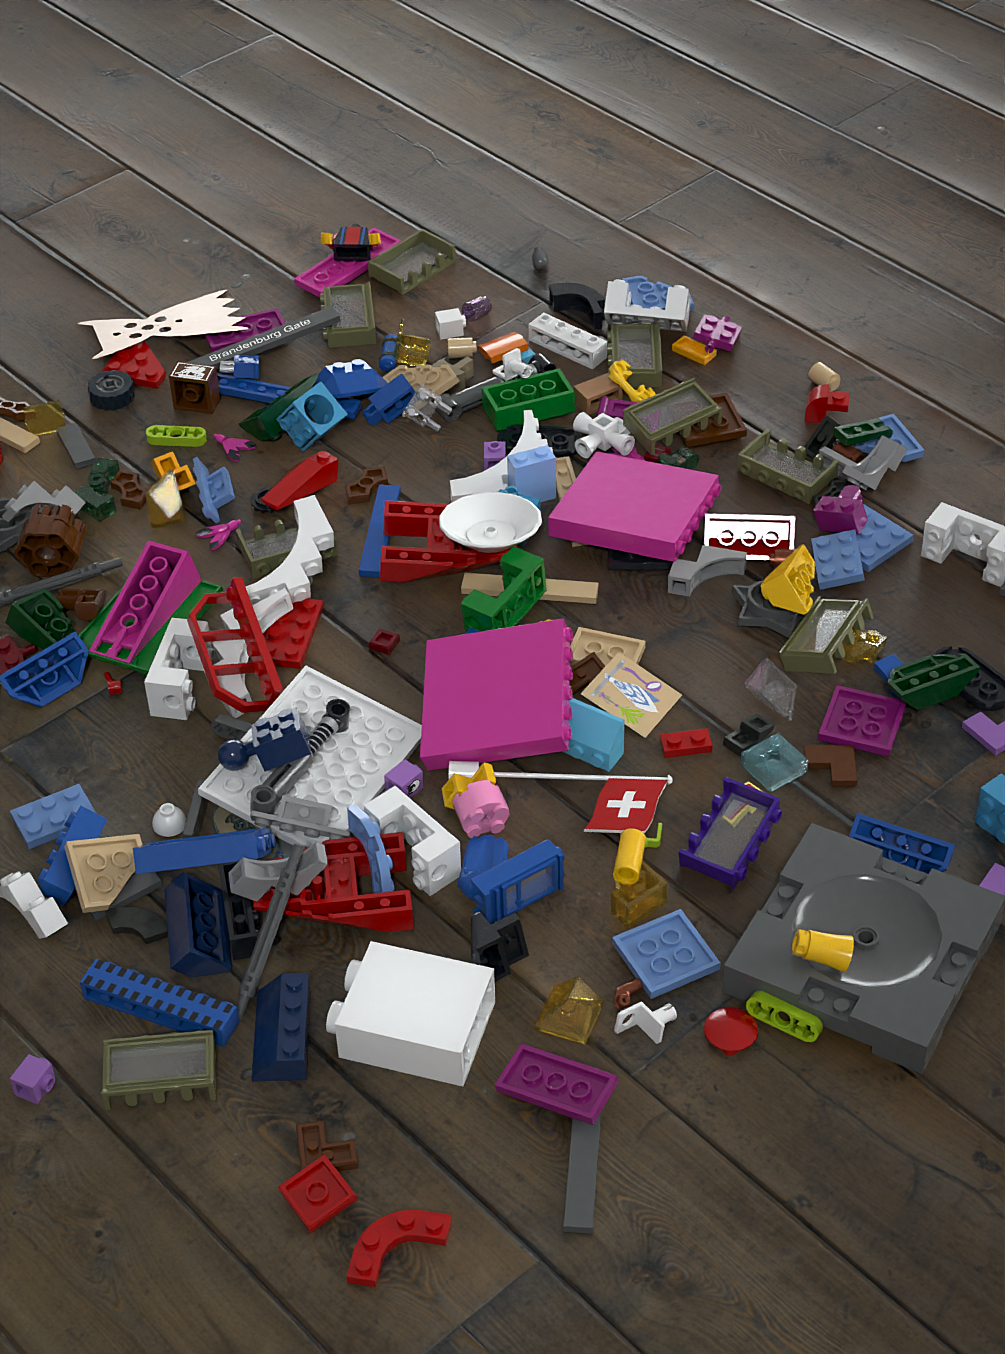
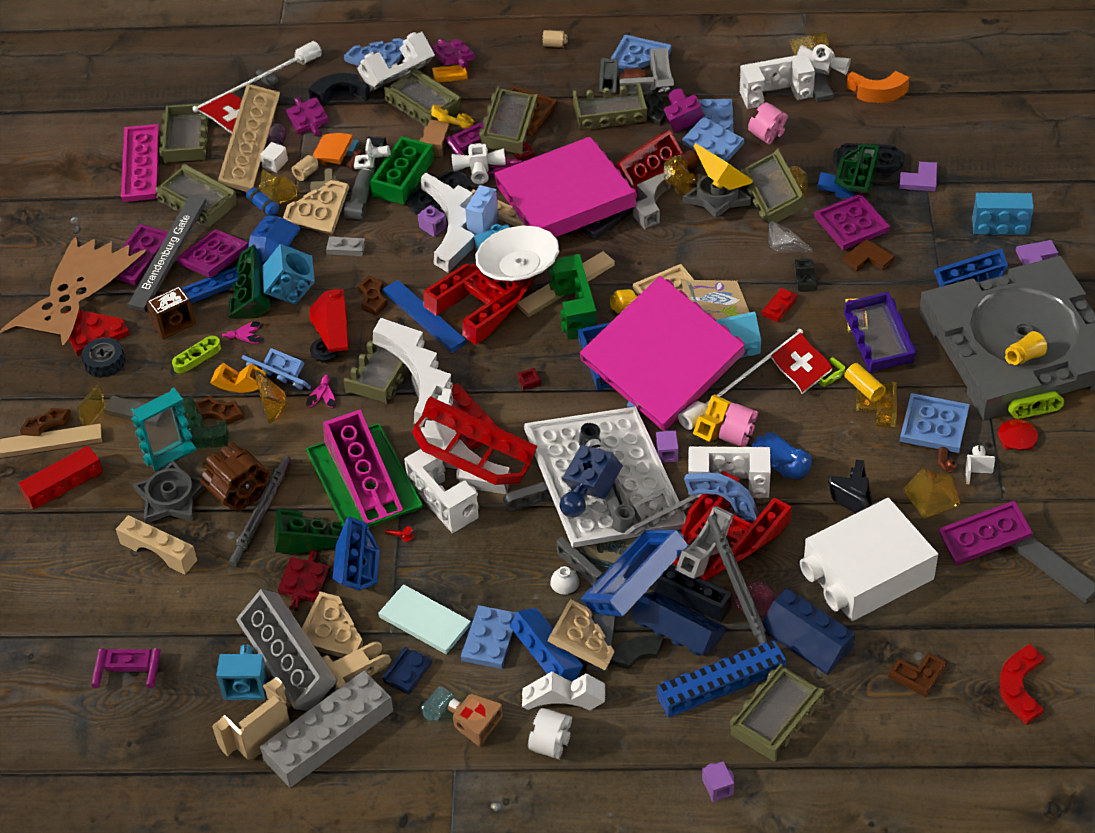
camera: 45 degrees left, 5 degrees up
light grey arch [2,481,86,522] -> none
reddish brown brick [56,589,106,621] -> none
blue piece [220,355,259,379] -> none
red plate [277,1154,358,1233] -> none
torso [320,224,381,261] -> none
blue brick [363,373,421,425] -> none
clear piece [402,384,452,432] -> none
blue door [471,839,565,925] -> none
white brick [529,313,607,369] -> none
clear green leg [658,446,699,470] -> none
clear light blue brick [740,733,809,792] -> none
red brick [805,384,850,423] -> none
dark green plate [833,418,893,446] -> none
none -> teal window [131,387,196,472]
none -> magenta plate [176,229,249,278]
none -> flag [193,41,321,133]
none -> tan plate [218,84,280,192]
none -> magenta plate [285,97,329,137]
none -> light grey plate [326,237,365,256]
none -> light aqua tile [378,584,471,655]
none -> clear yellow slope [664,155,695,196]
none -> clear pink dish [735,581,776,617]
none -> bright pink brick [748,102,788,144]

